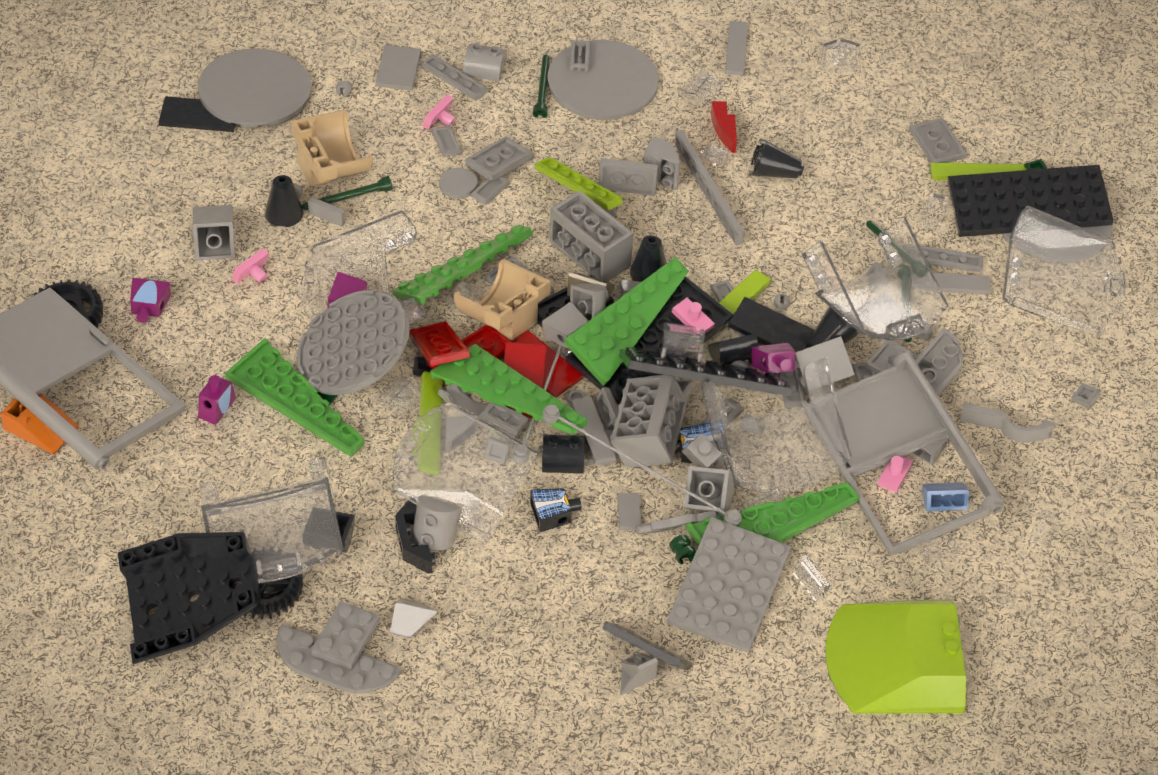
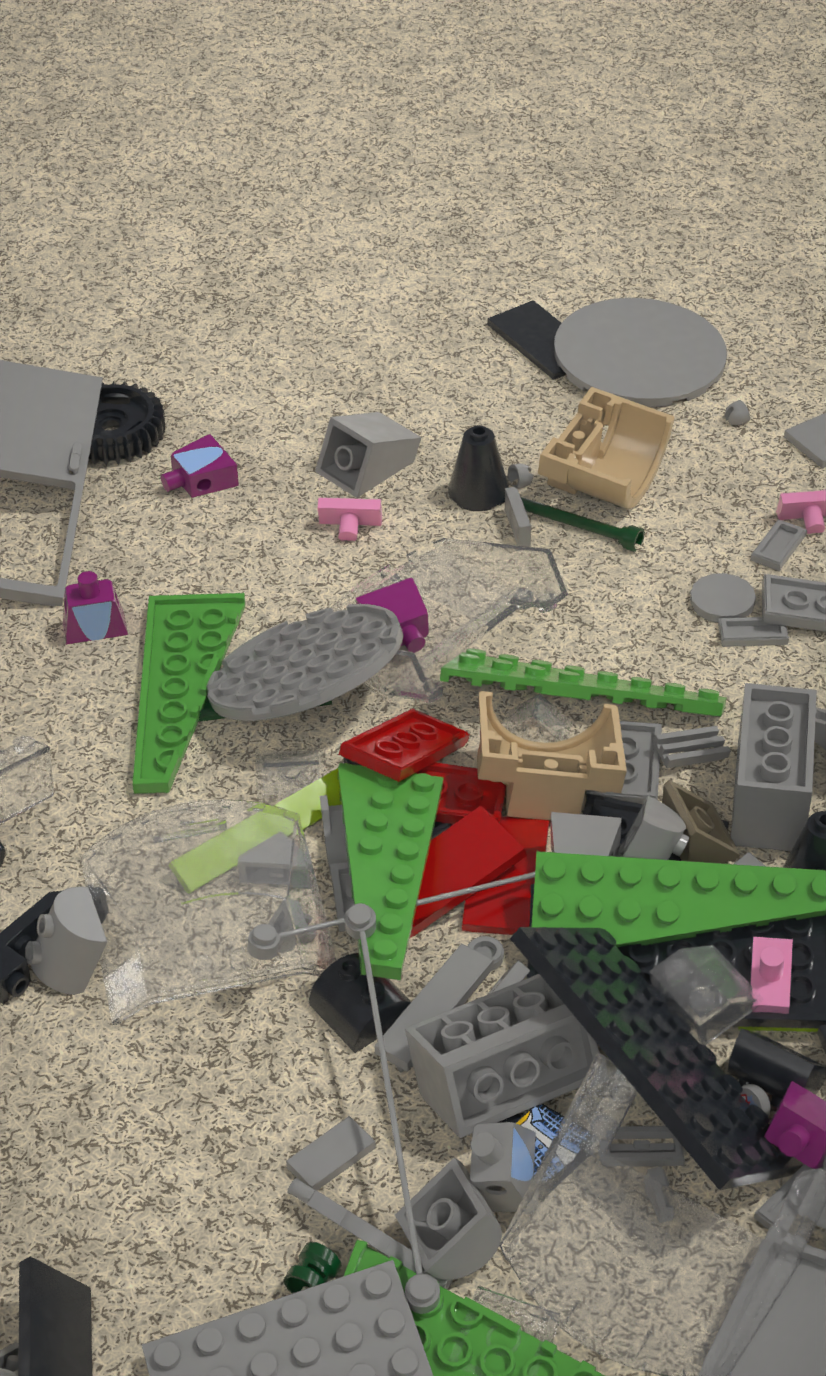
camera: 55 degrees right, 5 degrees down
torso [530,488,582,533] -> none
none -> light grey tile [652,726,731,768]

